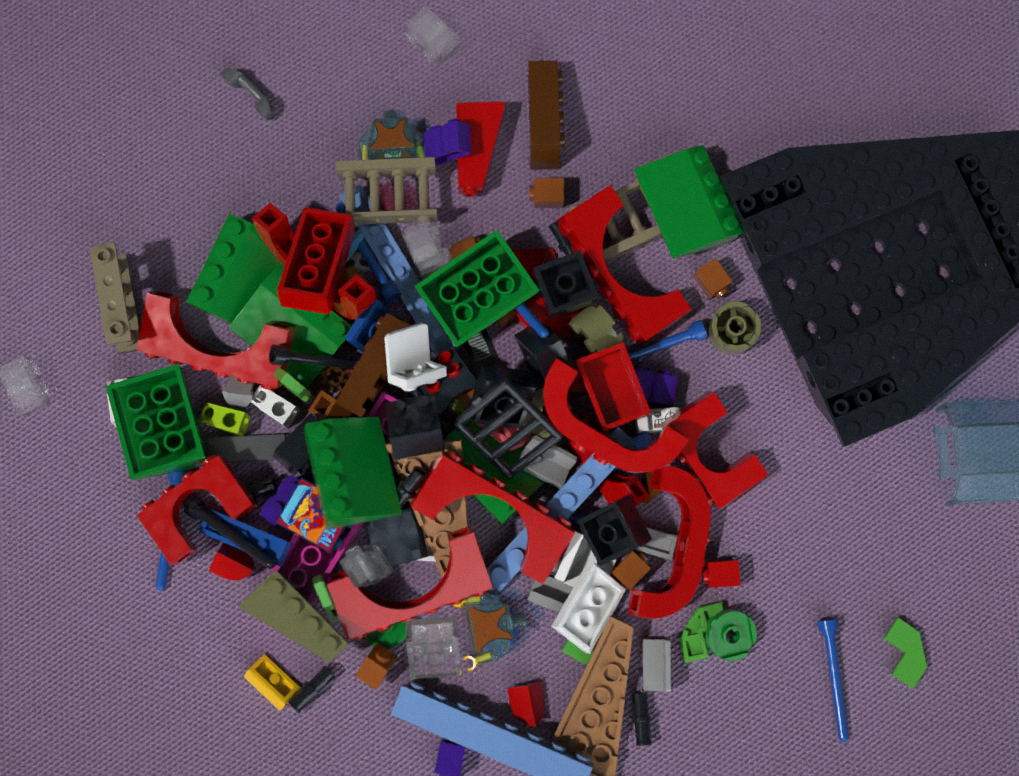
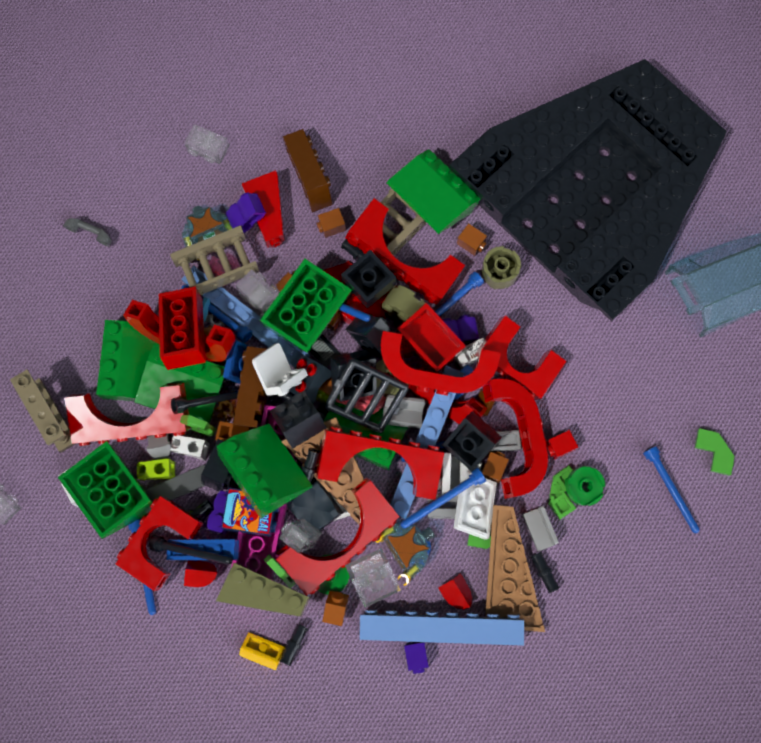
camera: 15 degrees left, 5 degrees down
none -> blue piece [400,468,486,529]

